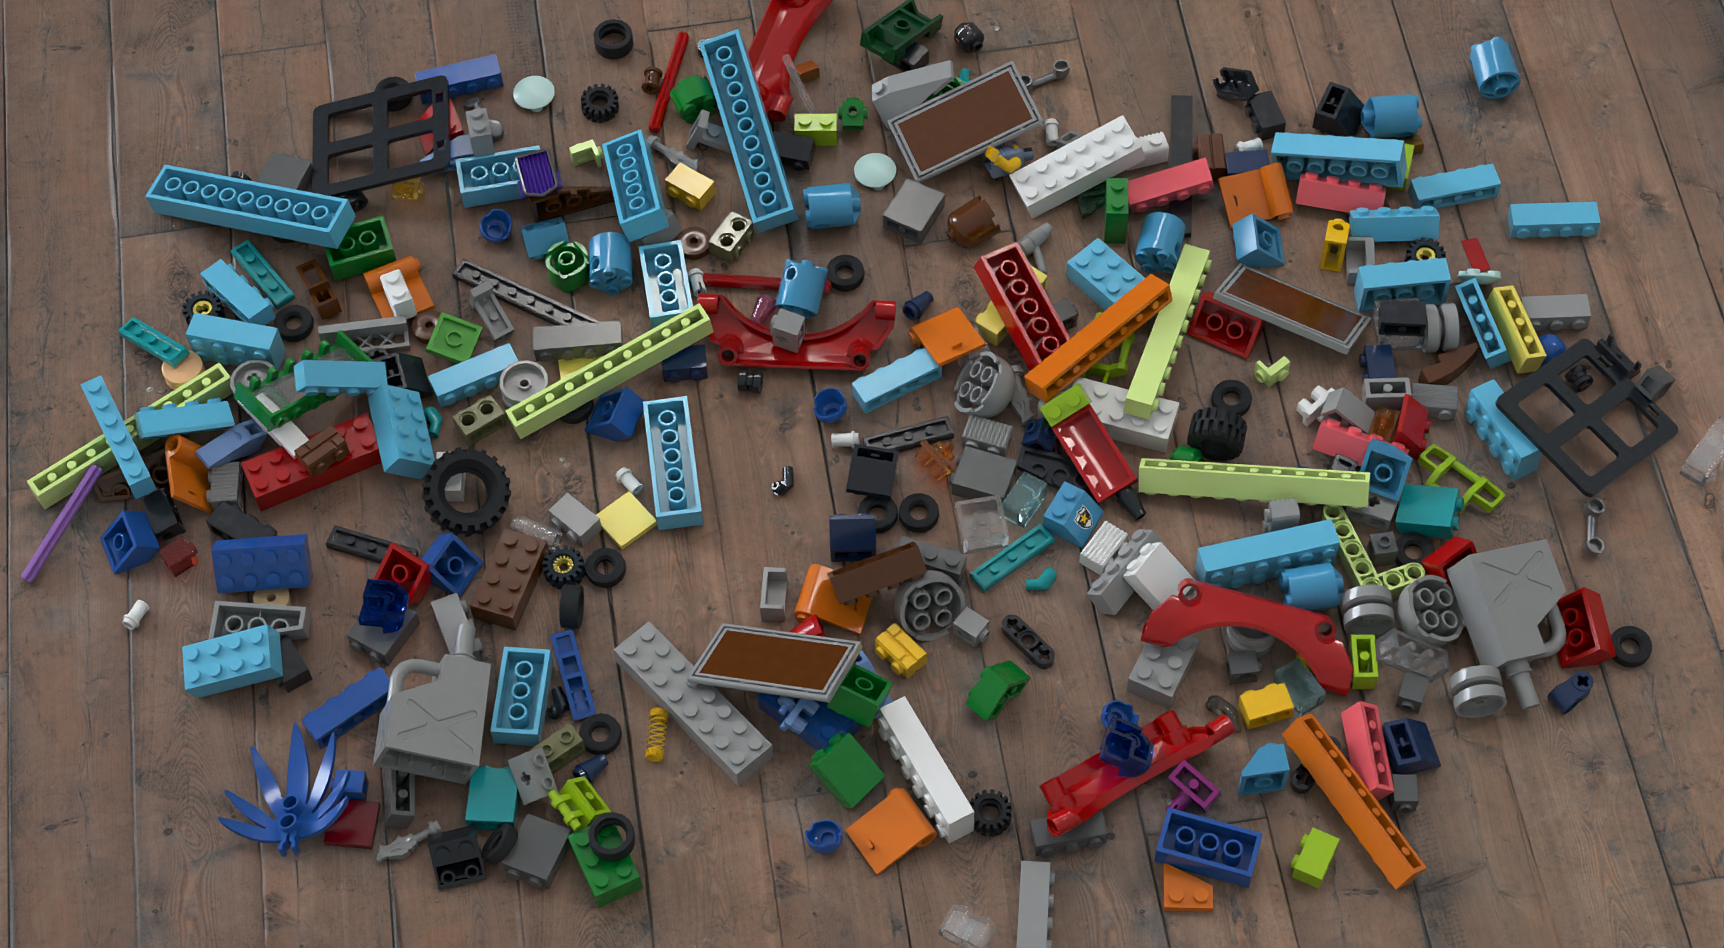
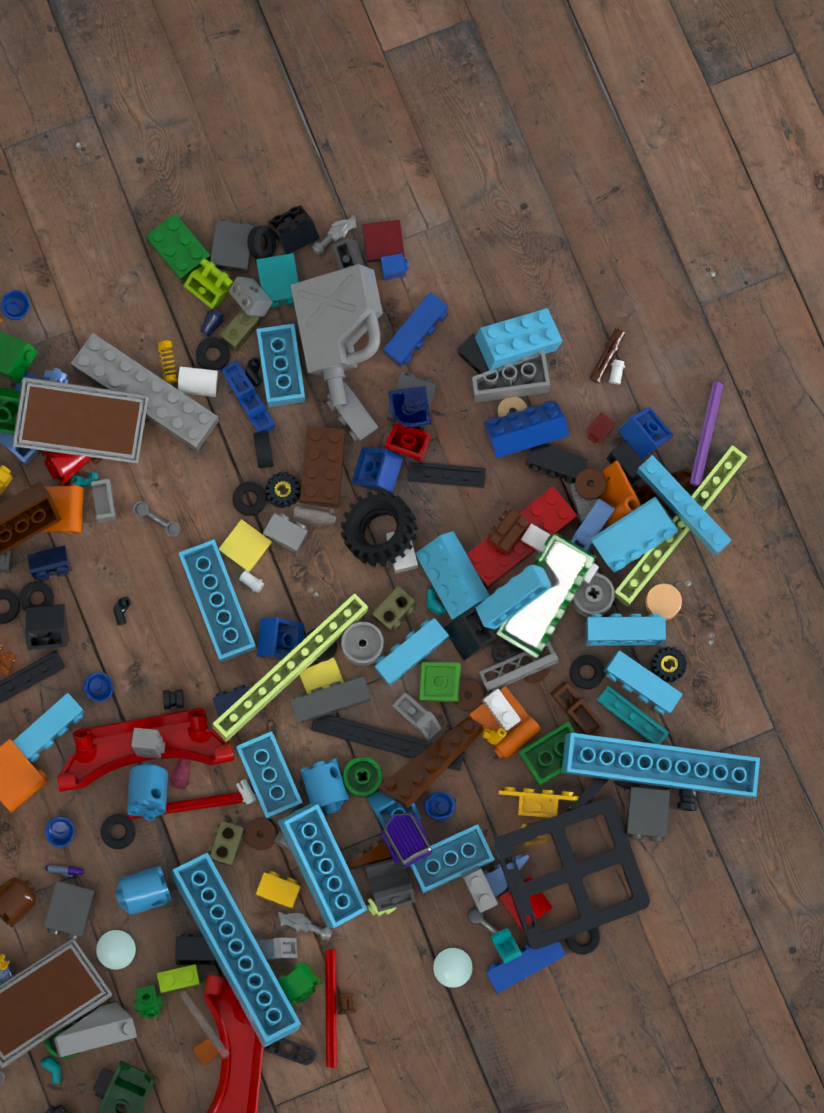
camera: 160 degrees right, 20 degrees up
teal tile [118,317,190,368] -> none
blue plant [218,723,351,857] -> none
black tyre [581,84,619,123] -> none
black tyre [588,812,635,862] -> none
black tyre [593,19,634,59] -> none
white pin [831,431,860,449] -> none
dark blue cone [903,291,934,320] -> none
none -> blue hair [45,816,75,847]
none -> piece [45,865,83,877]
none -> teal arm [71,472,99,487]
none -> flat silver bar [133,501,181,537]
none -> white brick [178,367,219,397]
none -> dark grey panel [365,859,416,912]
none -> reddish brown wing [378,717,484,809]
none -> yellow arm [482,728,507,745]
none -> teal bracket [491,928,522,964]
none -> yellow bracket [498,787,578,818]
none -> reddish brown piece [575,468,606,500]
none -> reddish brown pin [589,328,626,384]

